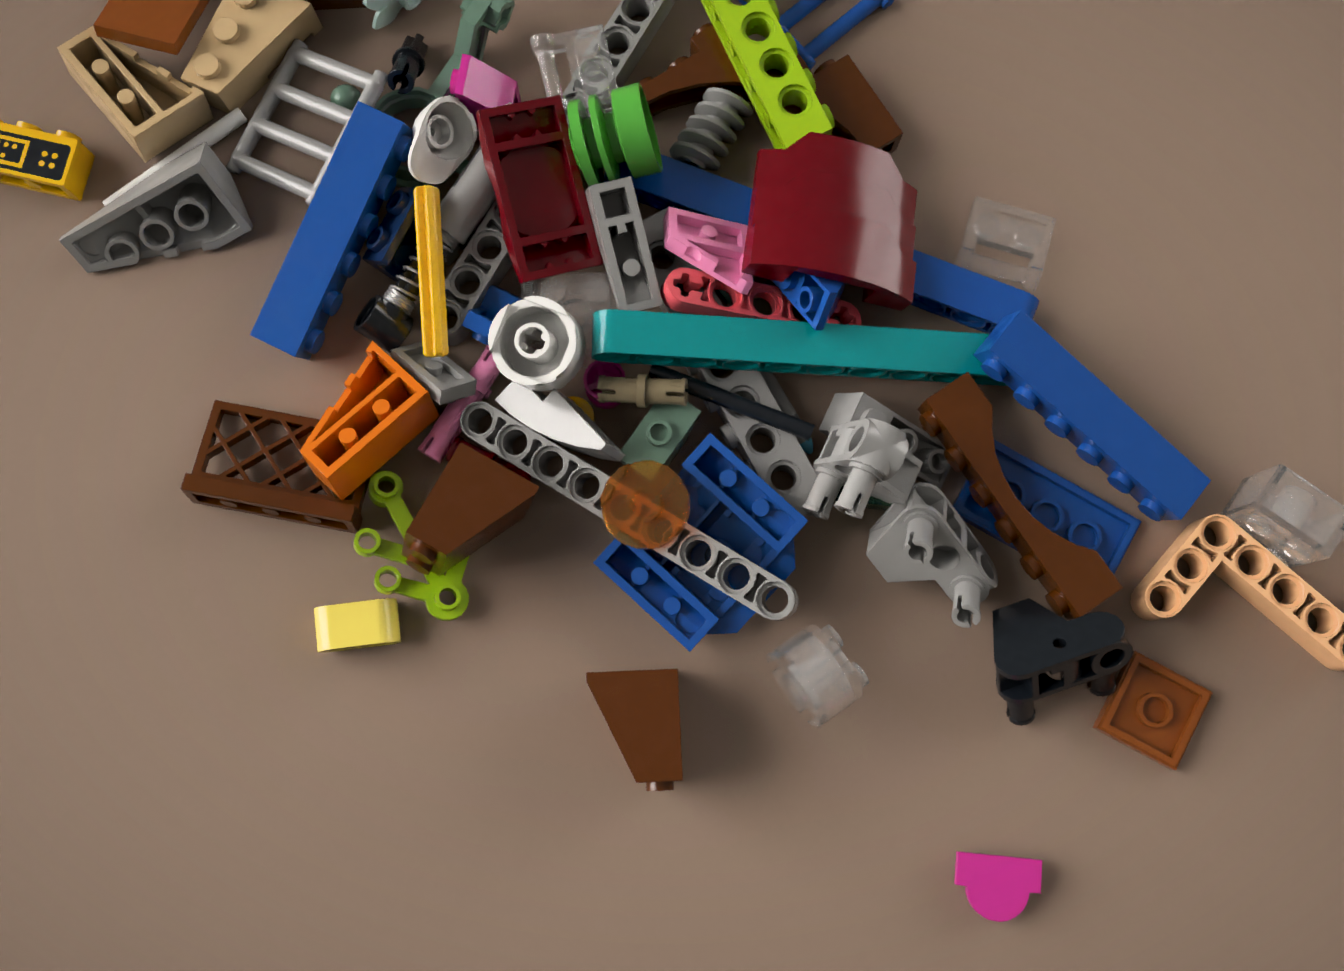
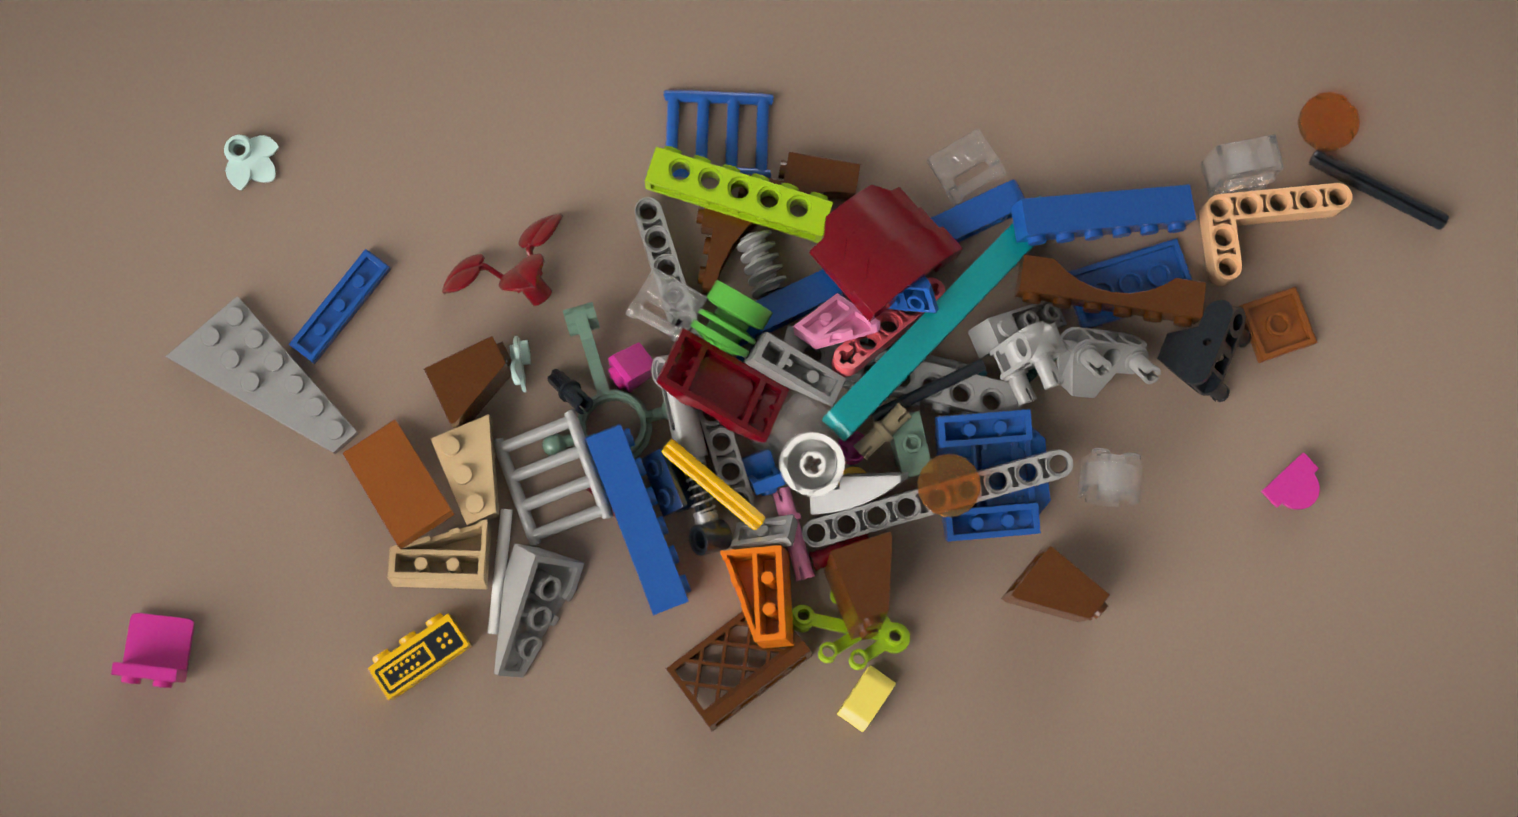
camera: 55 degrees left, 0 degrees up
white cap [408,95,477,185] -> none

